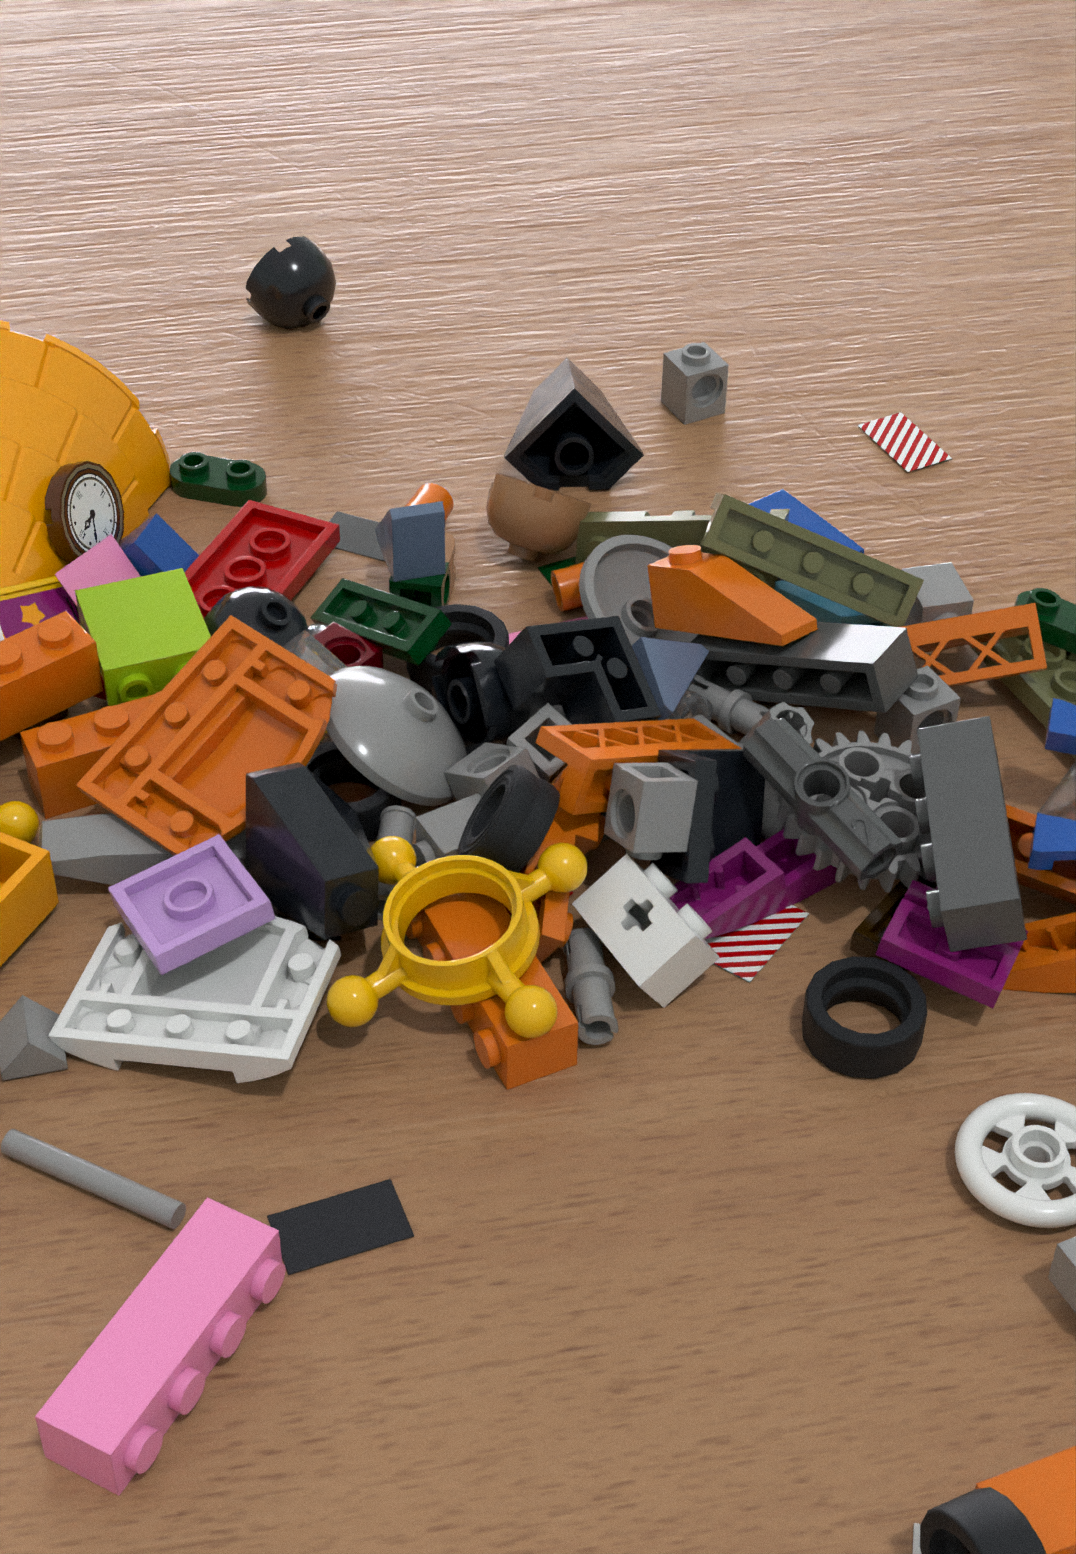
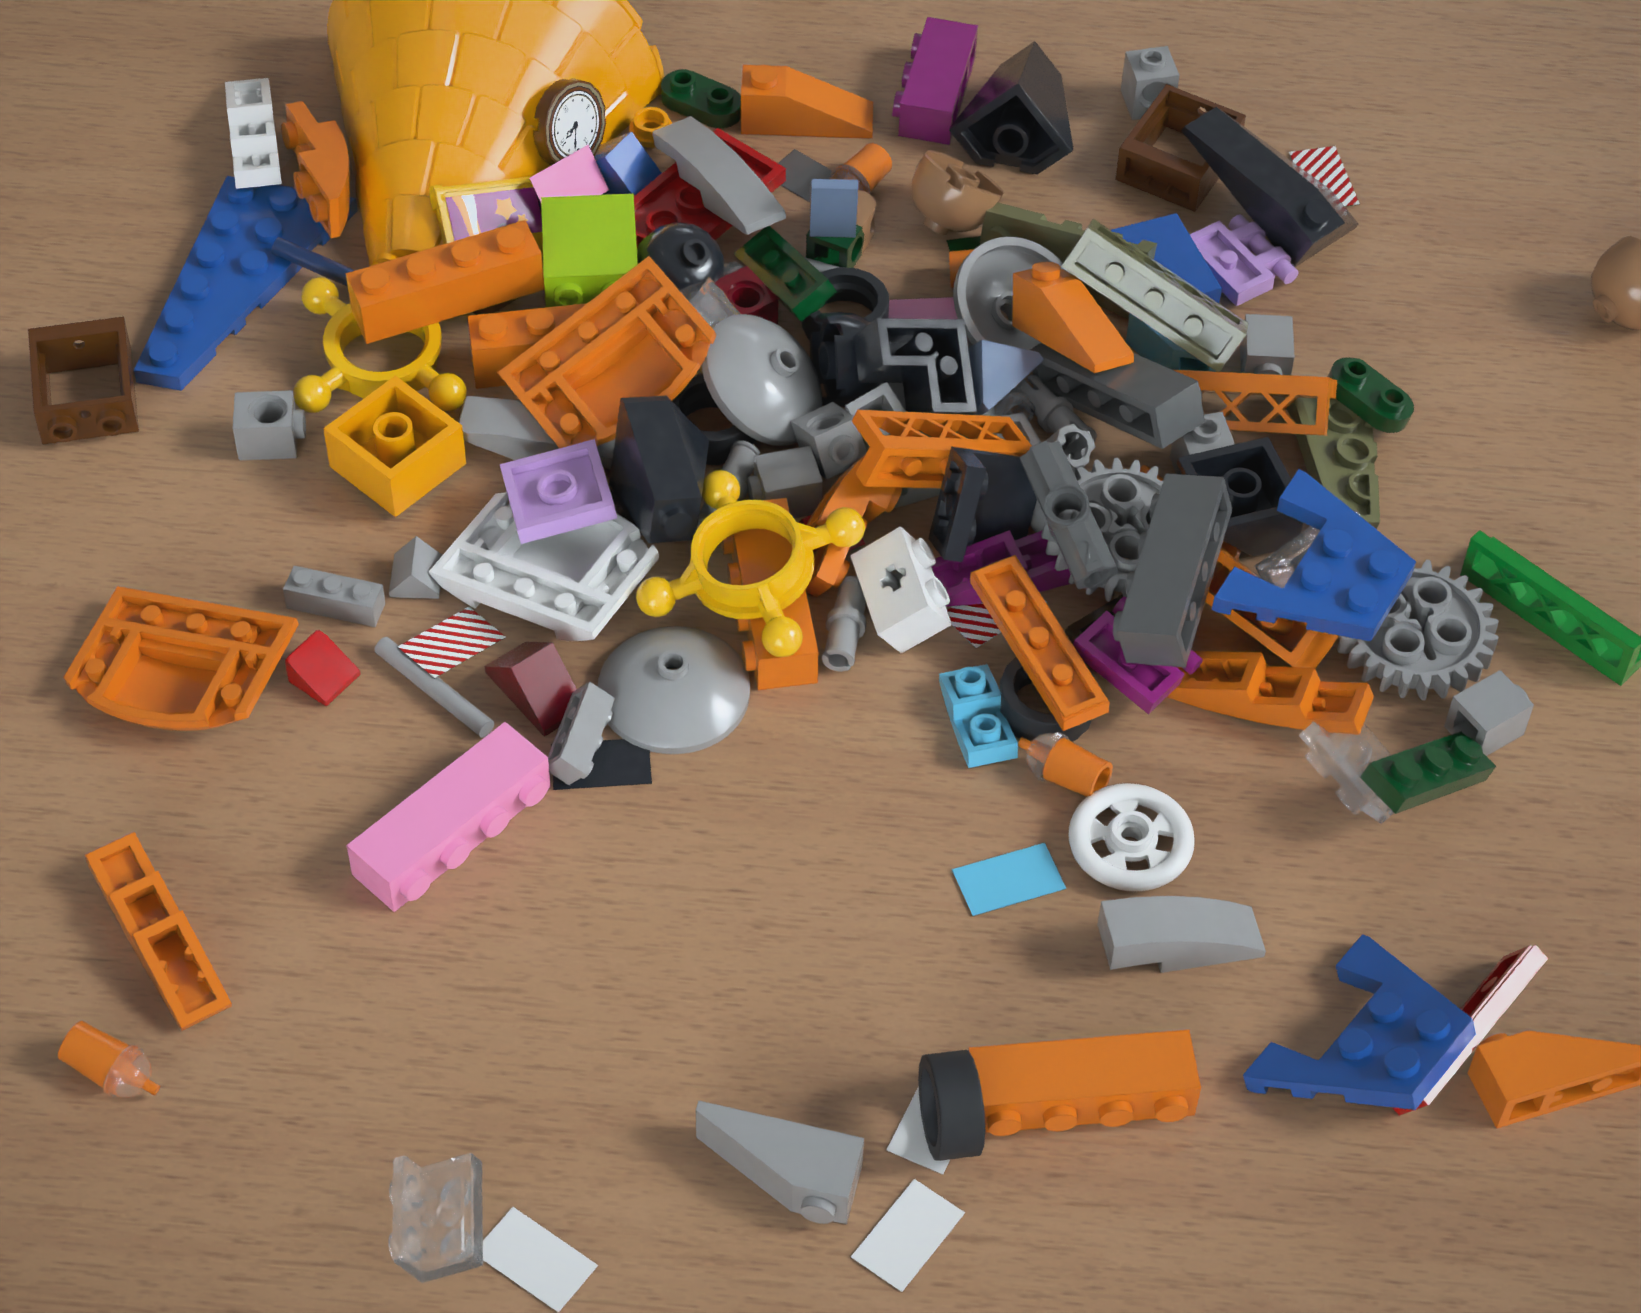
camera: 15 degrees right, 10 degrees up
black tyre [458,765,560,873] -> none
light grey brick [604,762,698,860] -> none
none -> sticker [398,607,506,679]
none -> dark red slope [484,642,577,737]
none -> light grey piece [548,681,615,785]
none -> light grey dish [598,626,750,754]
none -> light orange plate [629,107,672,148]
none -> light grey slope [652,116,786,235]
none -> orange slope [741,65,873,139]
none -> magenta brick [892,17,978,145]
none -> medium azure slope [939,664,1018,768]
none -> medium azure sticker [952,843,1067,916]
none -> orange tile [970,555,1110,731]
none -> orange piece [1018,732,1113,797]
none -> reddish brown window [1115,84,1246,212]
none -> black slope [1177,437,1303,556]
none -> black wedge [1181,107,1359,267]
none -> lavender plate [1190,214,1298,306]

